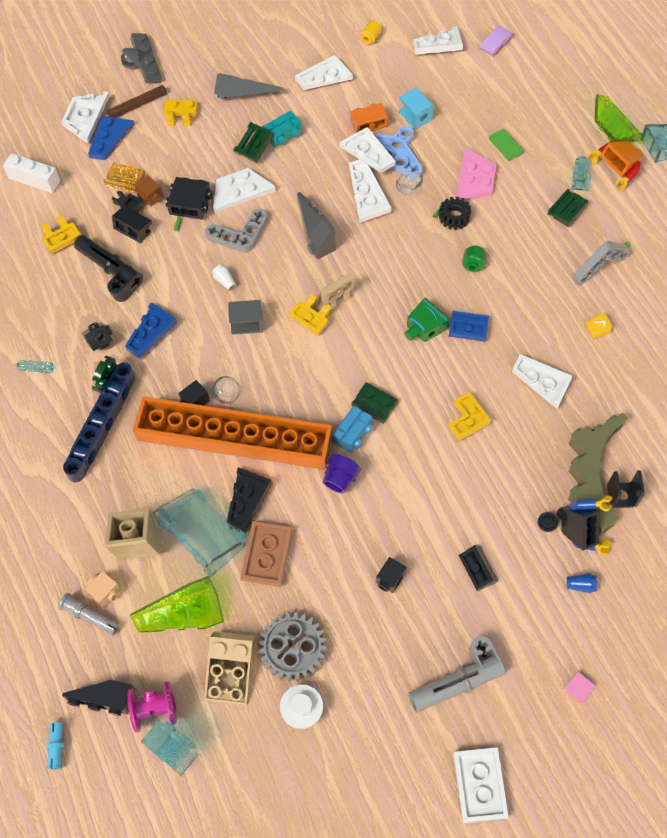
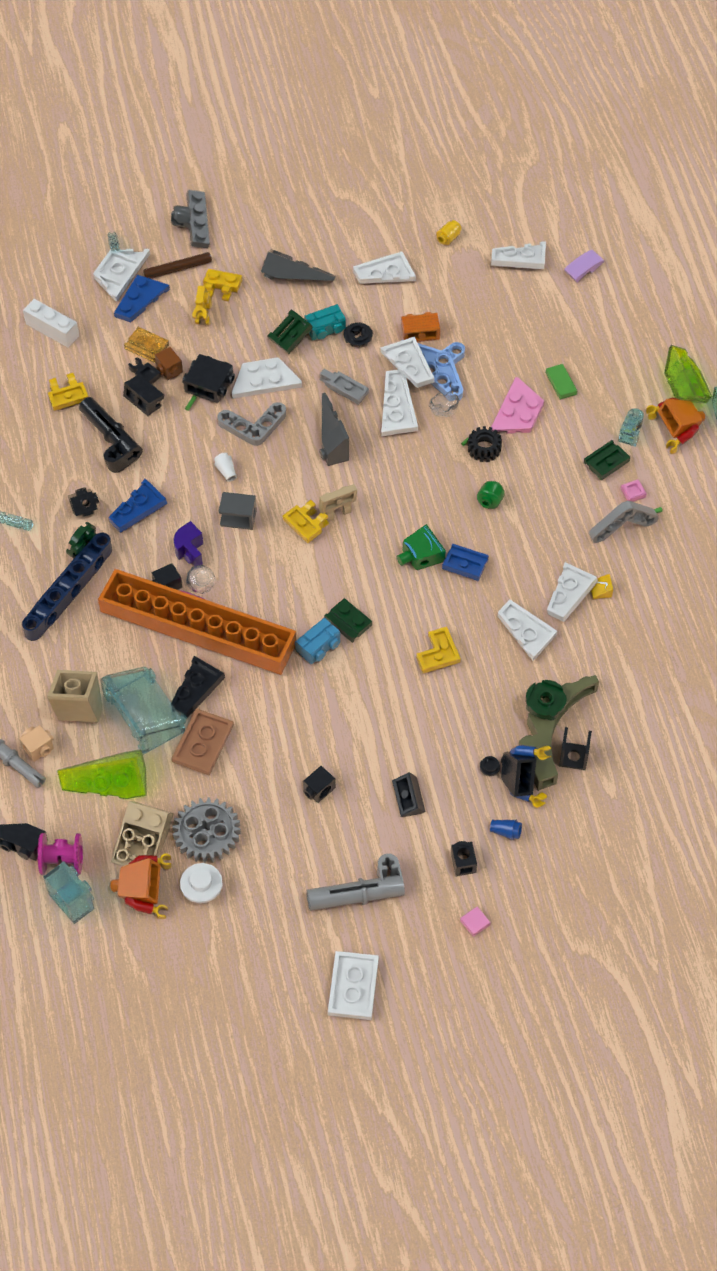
camera: 10 degrees right, 5 degrees down
dark purple piece [322,454,361,494] -> none
medium azure piece [399,88,433,130] -> none
none -> clear light blue axle [107,232,120,252]
none -> orange torso [110,853,172,919]
none -> dark purple brick [174,521,204,568]
none -> yellow plate [192,285,212,326]
none -> light grey hinge [320,369,369,405]
none -> black gear [344,323,373,348]
none -> black brick [451,841,477,876]
none -> dark green plate [525,680,567,721]
none -> white wing [547,562,598,622]
none -> bright pink tile [621,479,647,502]

